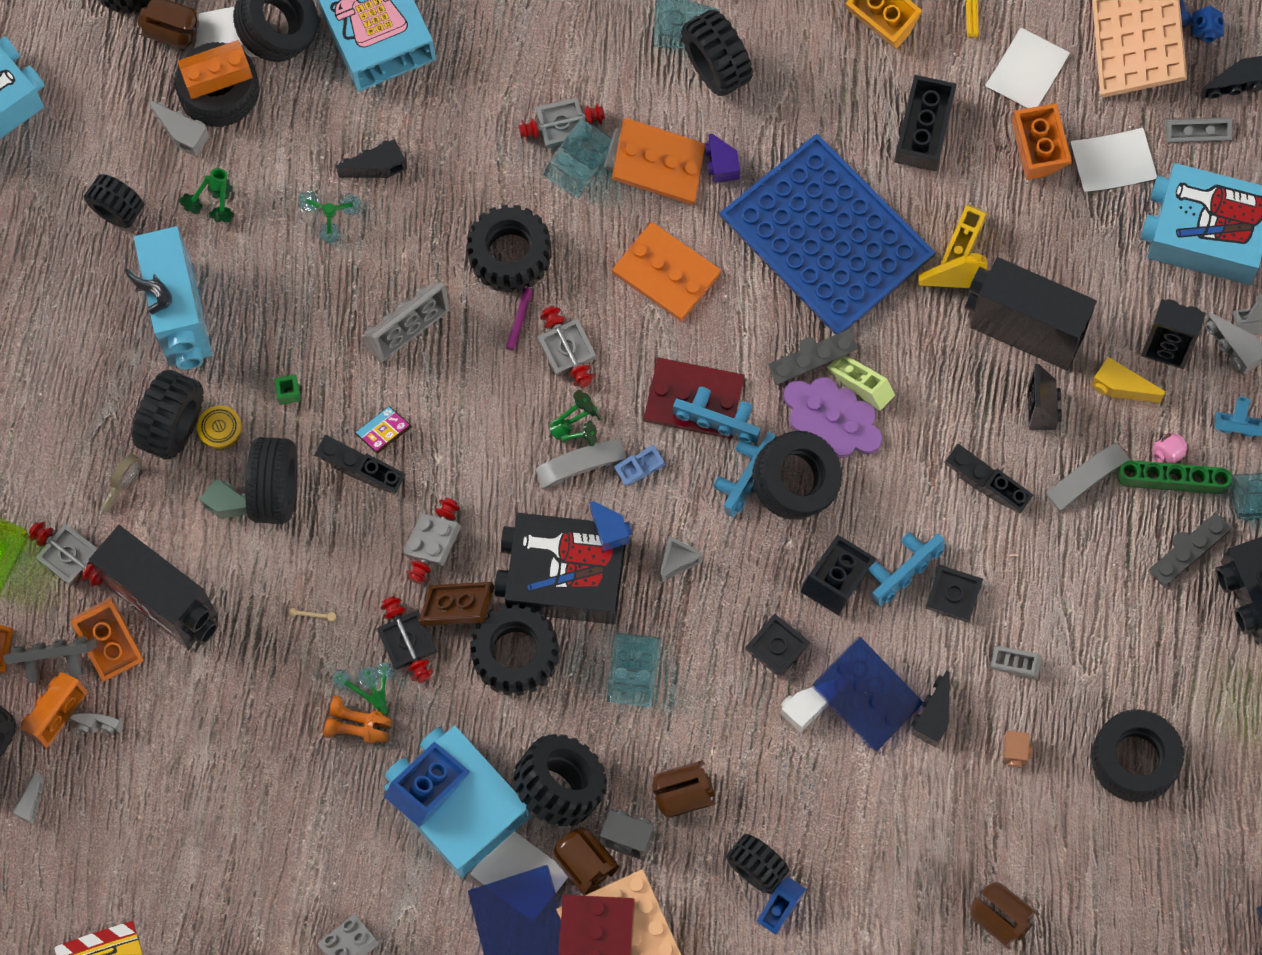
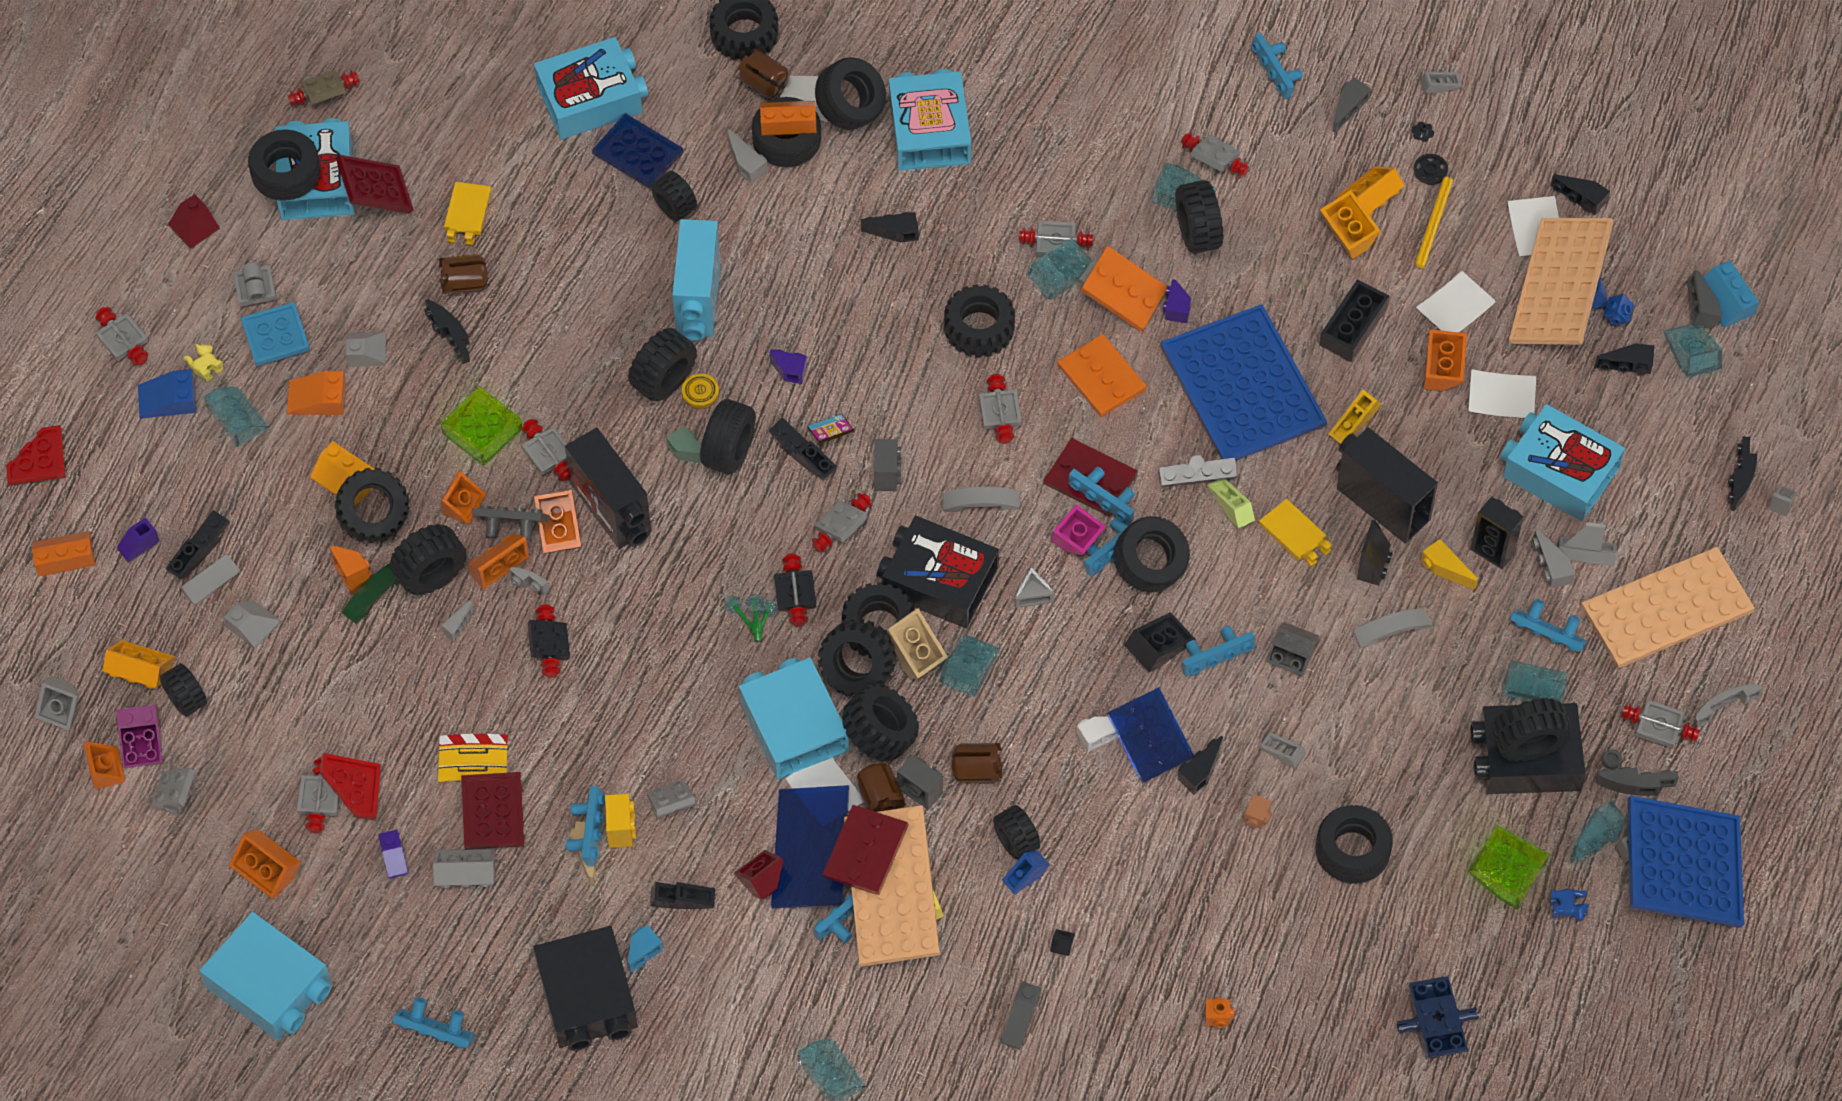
camera: 15 degrees right, 10 degrees down
dark tan piece [100,454,142,513] -> none
black piece [125,268,172,315] -> none
plant [179,168,234,222] -> none
green plate [274,374,302,405] -> none
tan hinge [289,608,336,622] -> none
clear light blue plant [298,190,361,243] -> none
orange piece [323,695,393,744] -> none
light grey slope [362,282,450,363] -> none
blue slope [384,741,470,828] -> none
reddish brown tile [419,582,495,626] -> none
magenta bar [505,288,533,351] -> none
plant [550,390,601,446] -> none
blue slope [589,501,633,551] -> none
medium blue slope [614,444,666,486] -> none
black plate [745,614,810,678] -> none
medium lavender plate [784,377,882,458] -> none
yellow slope [918,253,987,288] -> none
black plate [925,565,983,623] -> none
black slope [944,444,1033,513] -> none
reddish brown cylinder [970,882,1040,951] -> none
green beam [1117,460,1232,494] -> none
dark grey hinge [1148,513,1232,587] -> none
bright pink head [1153,433,1187,464] -> none
light grey slope [1164,117,1232,142] -> none
none -> black plate [528,604,570,678]
none -> clear blue plate [592,113,683,189]
none -> dark purple slope [770,349,807,384]
none -> black tyre [818,619,896,696]
none -> dark grey brick [874,439,901,491]
none -> tan slope [886,608,948,679]
none -> dark pink slope [1051,505,1106,555]
none -> yellow tile [1259,499,1332,567]
none -> flat silver slope [1266,622,1319,676]

